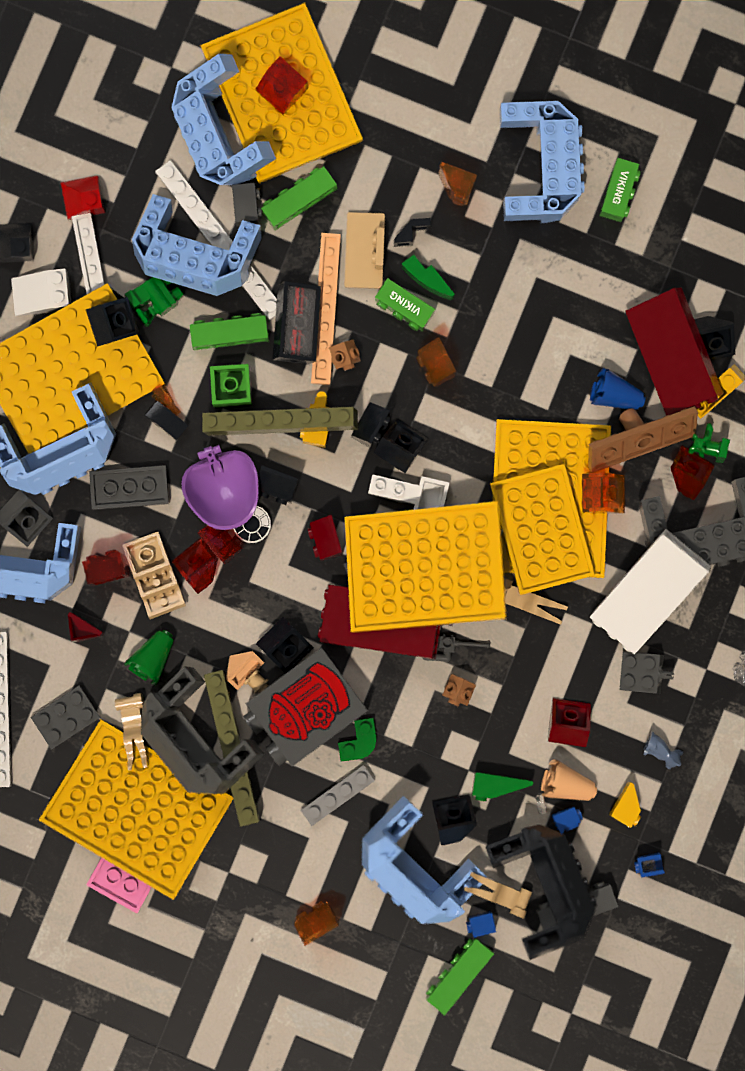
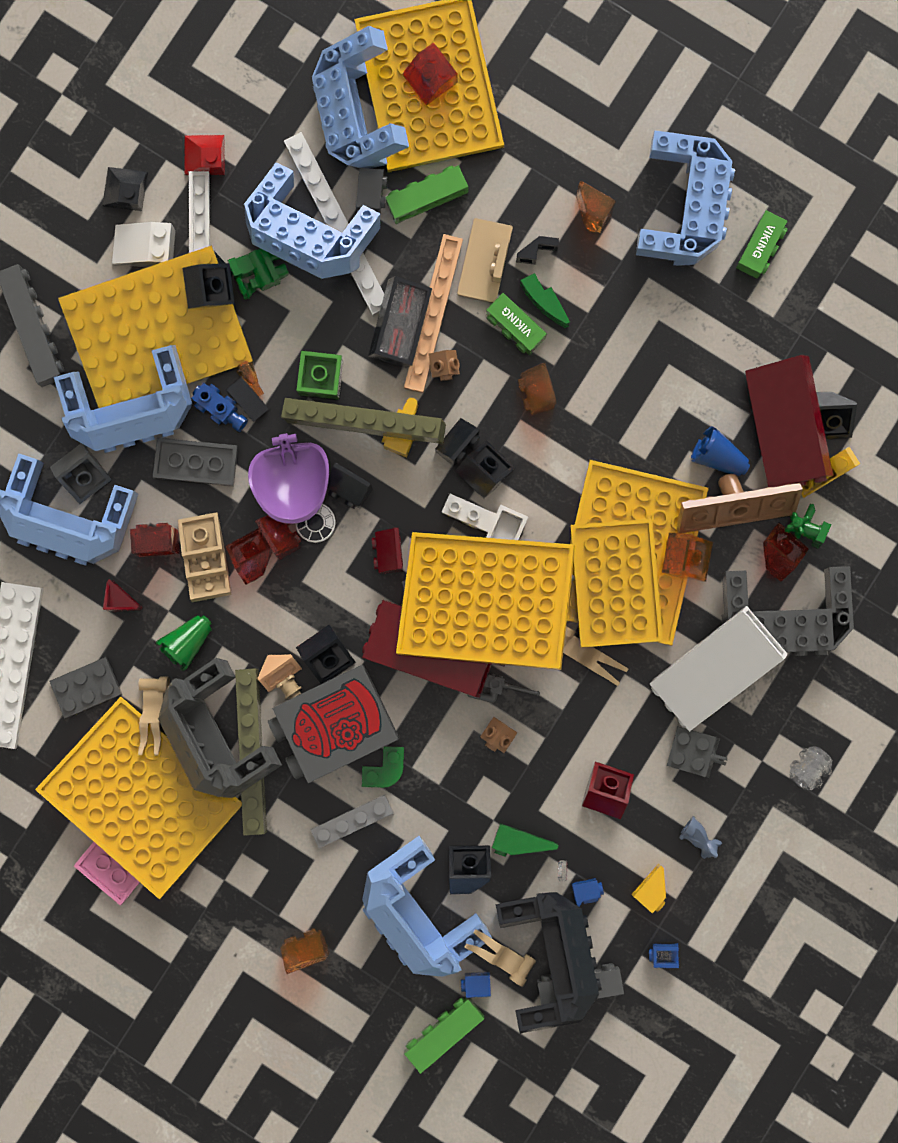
camera: 20 degrees right, 0 degrees up
bright green brick [190,313,269,350] -> none
light nougat cone [541,759,597,801] -> none
none -> blue brick [191,383,248,432]

